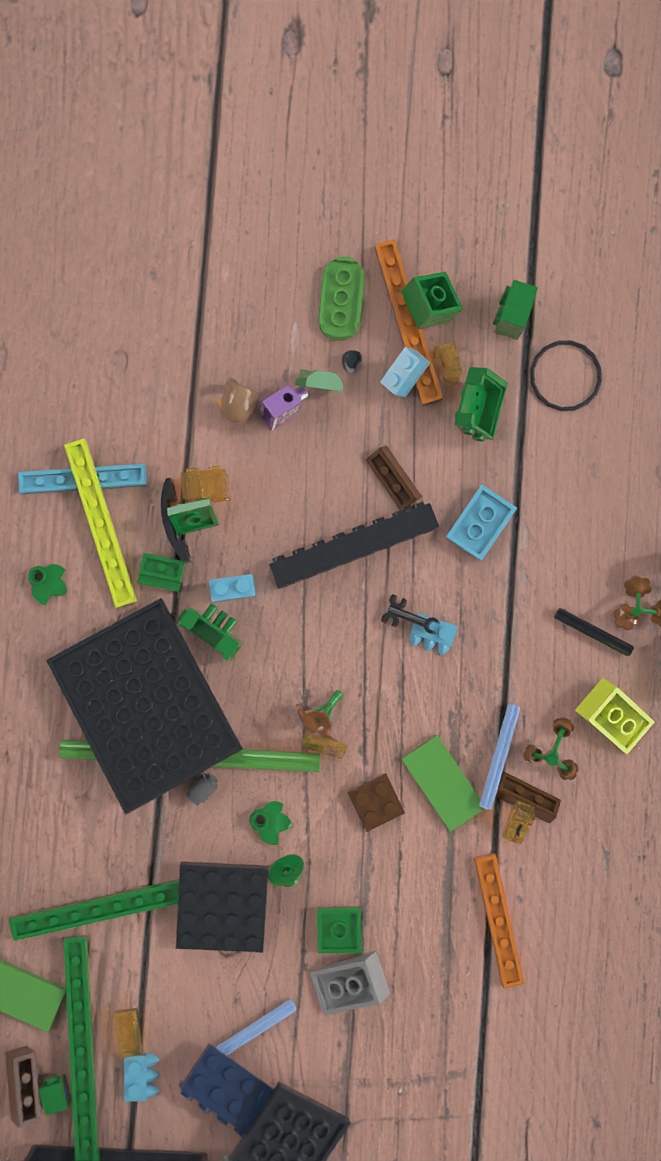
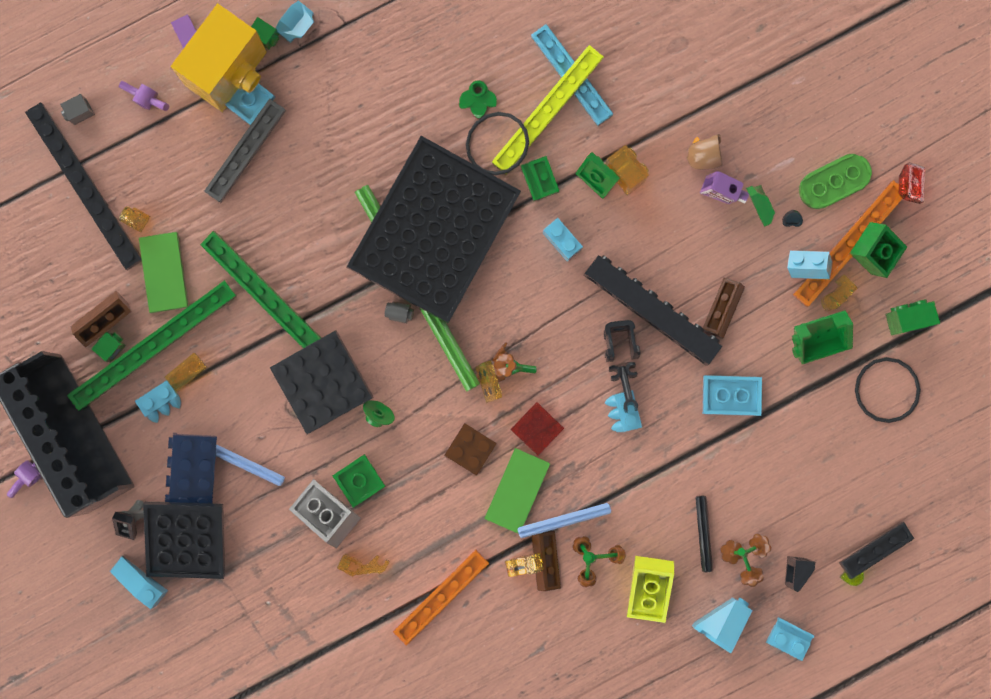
camera: 55 degrees right, 0 degrees up
black slope [161,477,192,563] -> none
green piece [177,603,244,661] -> none
green plate [249,801,292,845] -> none
none -> clear yellow piece [337,554,390,577]
none -> black piece [466,112,529,175]
none -> clear red tile [510,402,564,456]
none -> black piece [604,320,640,362]
none -> clear red slope [898,162,925,204]

